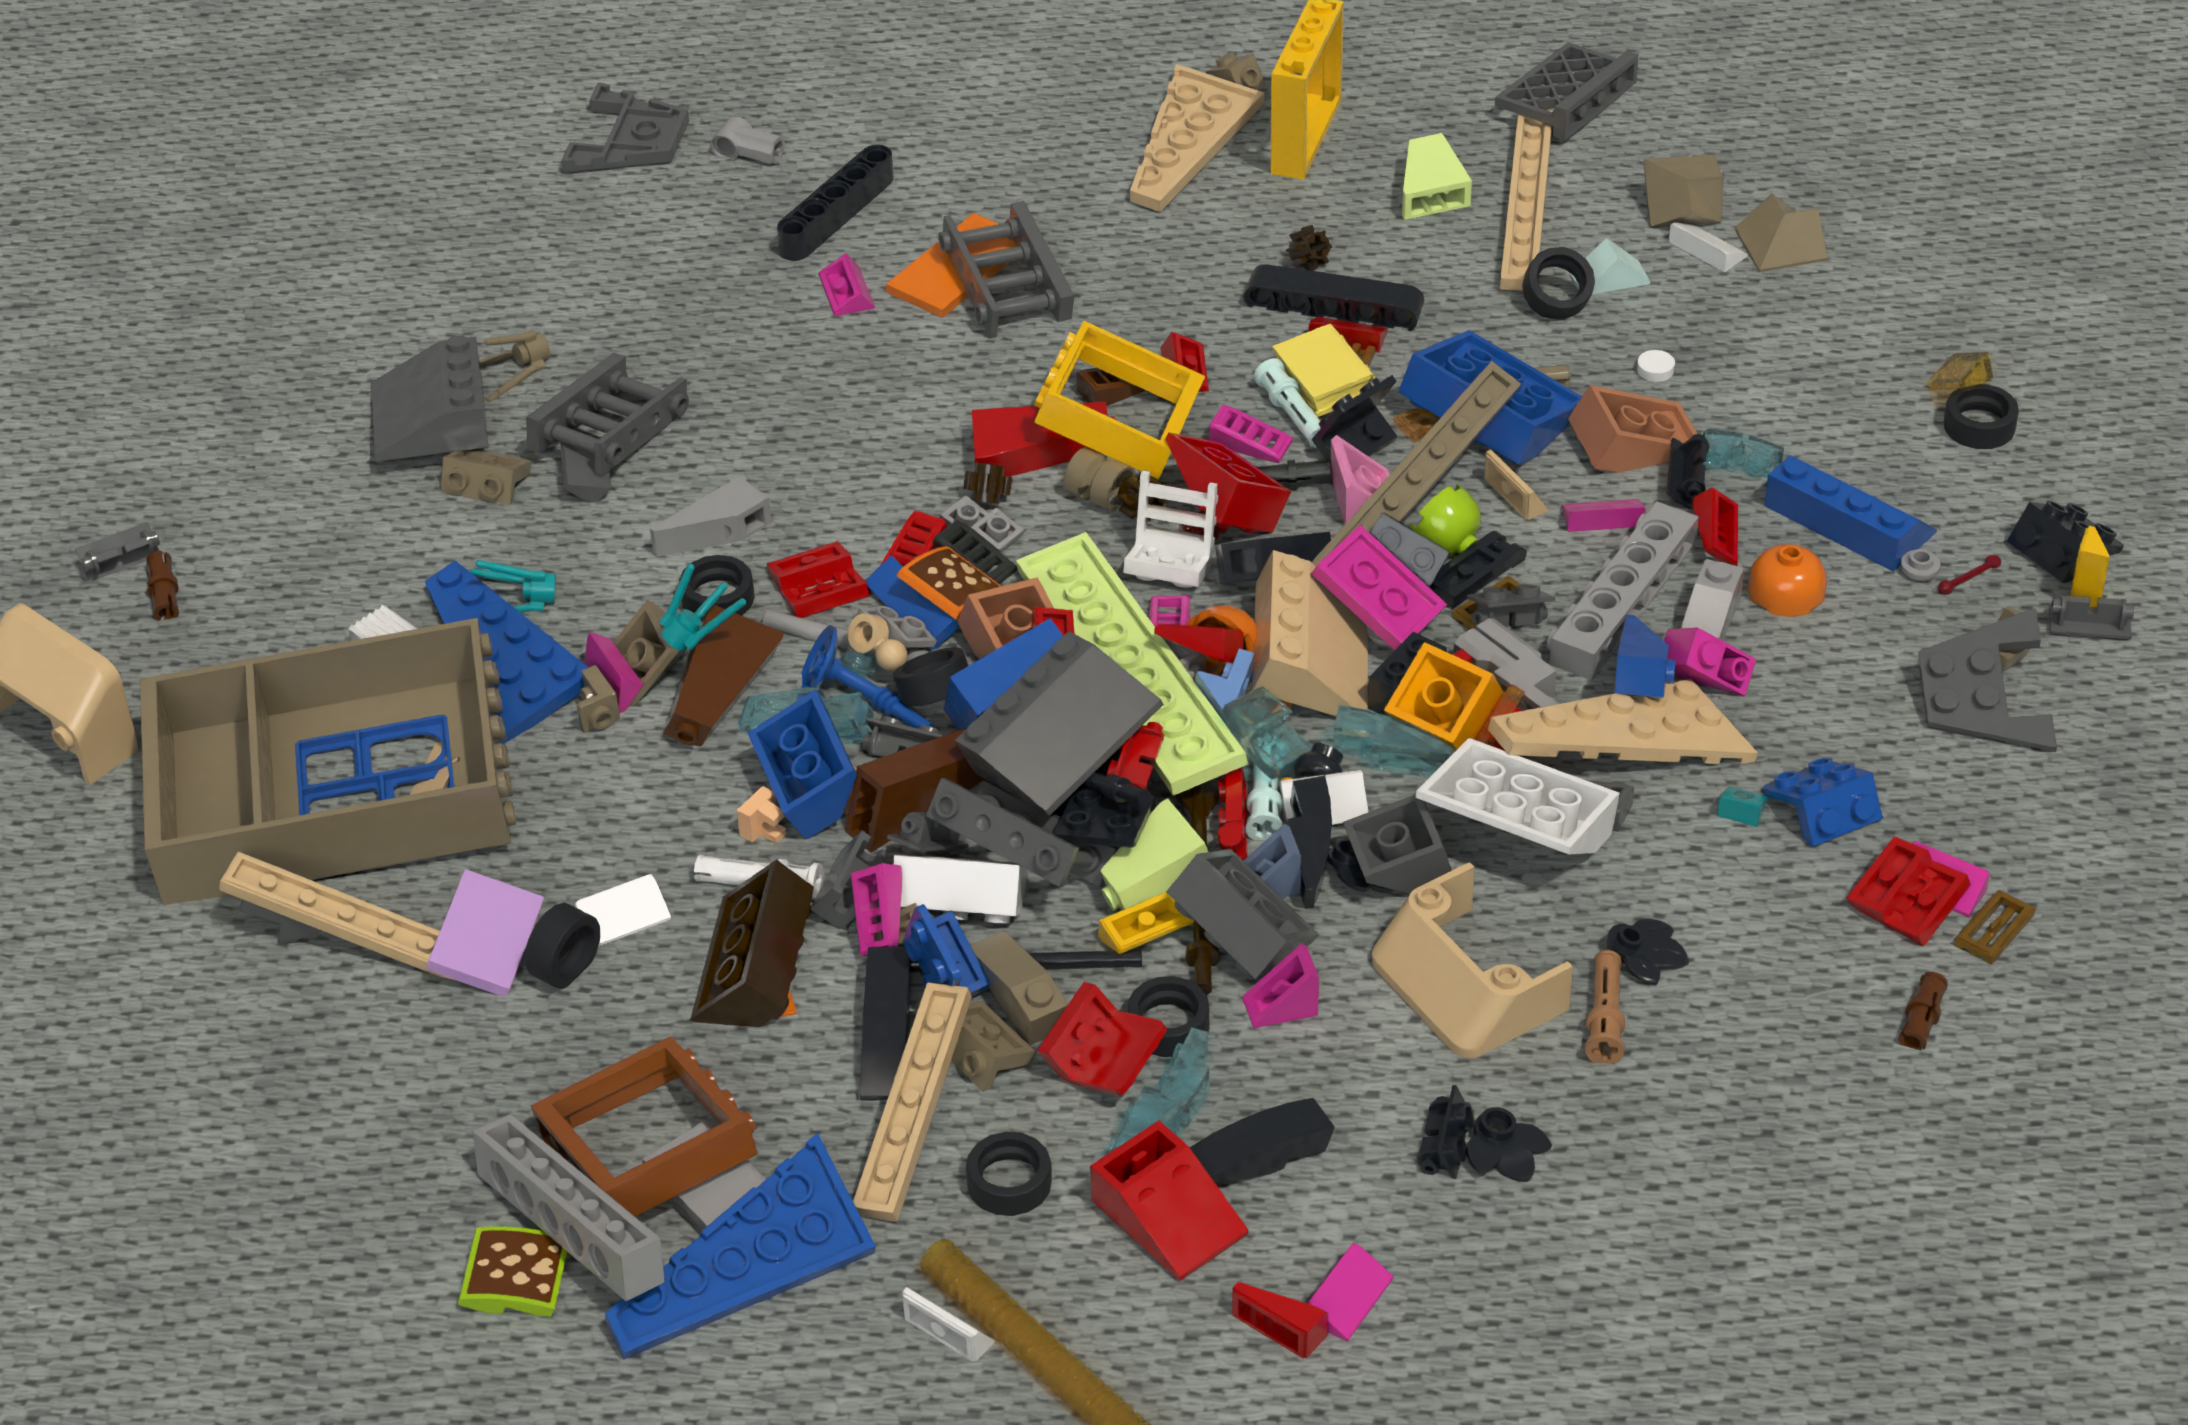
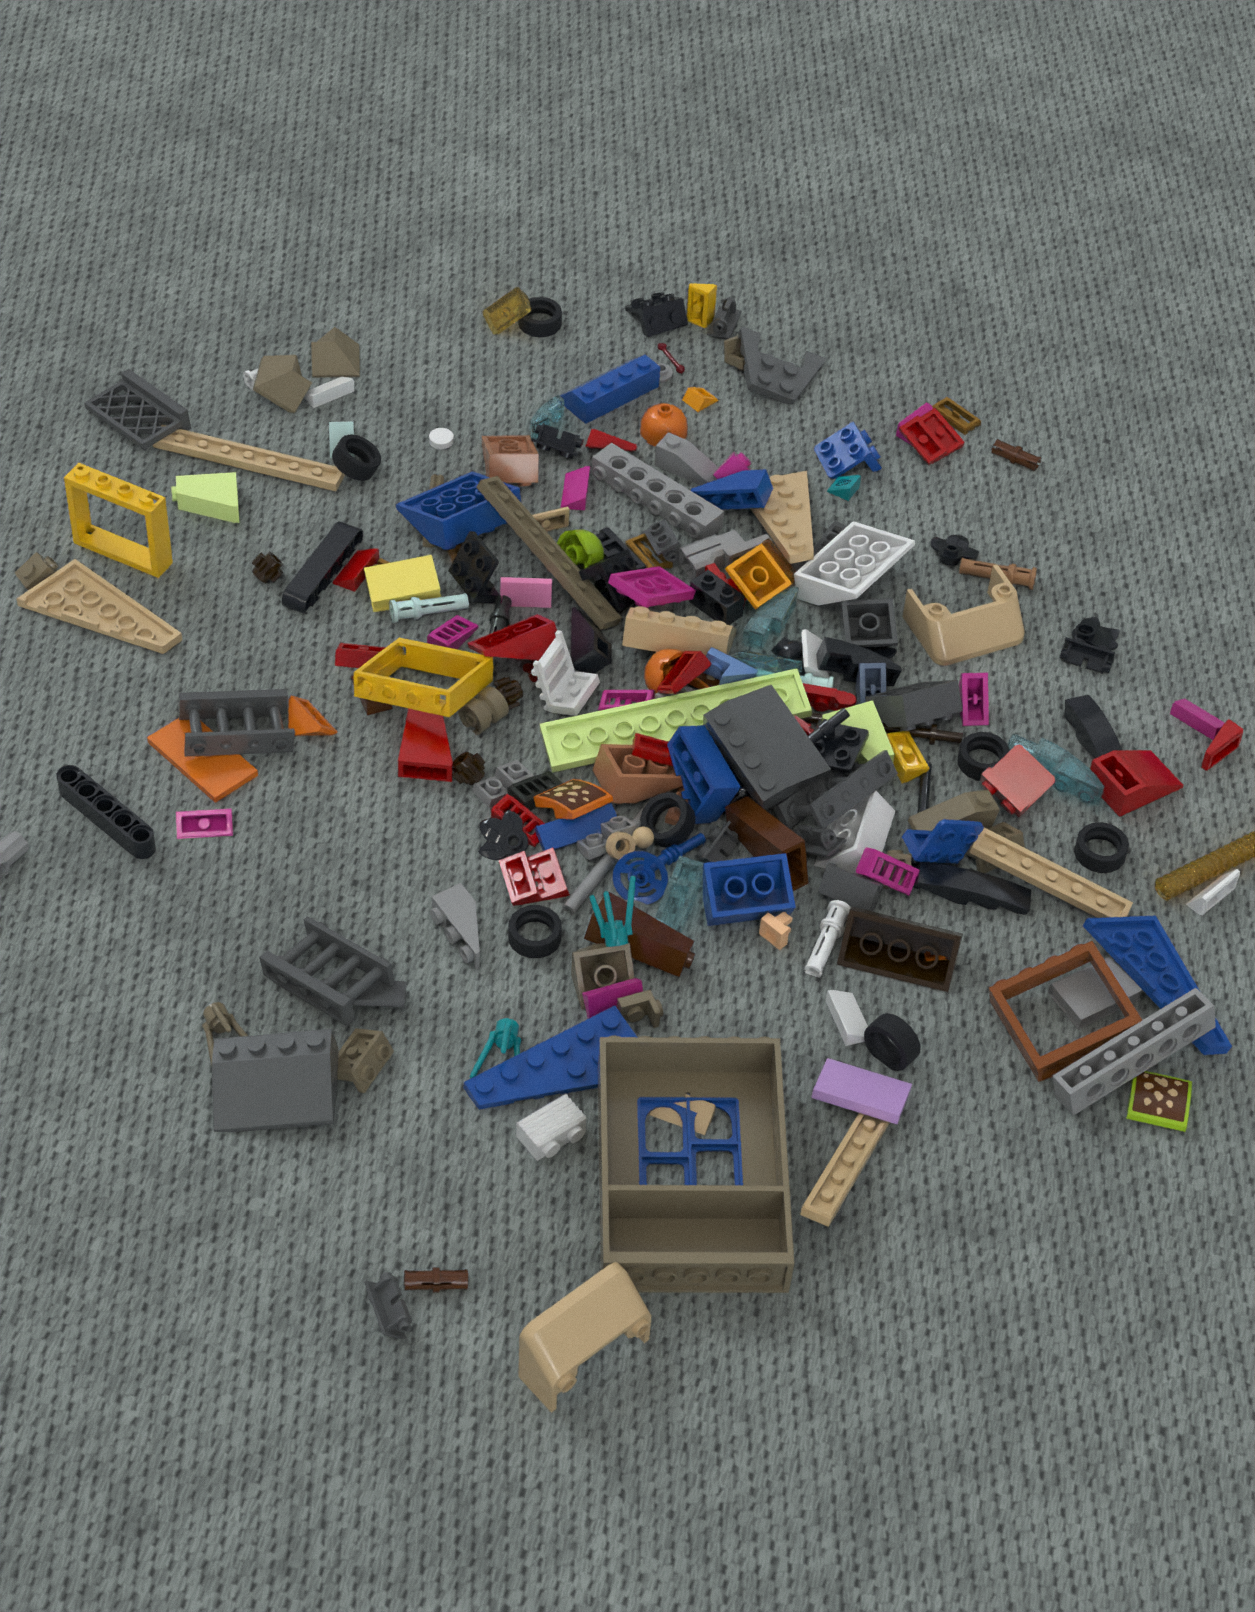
camera: 85 degrees left, 5 degrees up
none -> orange slope [288,695,338,736]
none -> black plate [478,810,529,860]
none -> light orange slope [682,387,718,412]

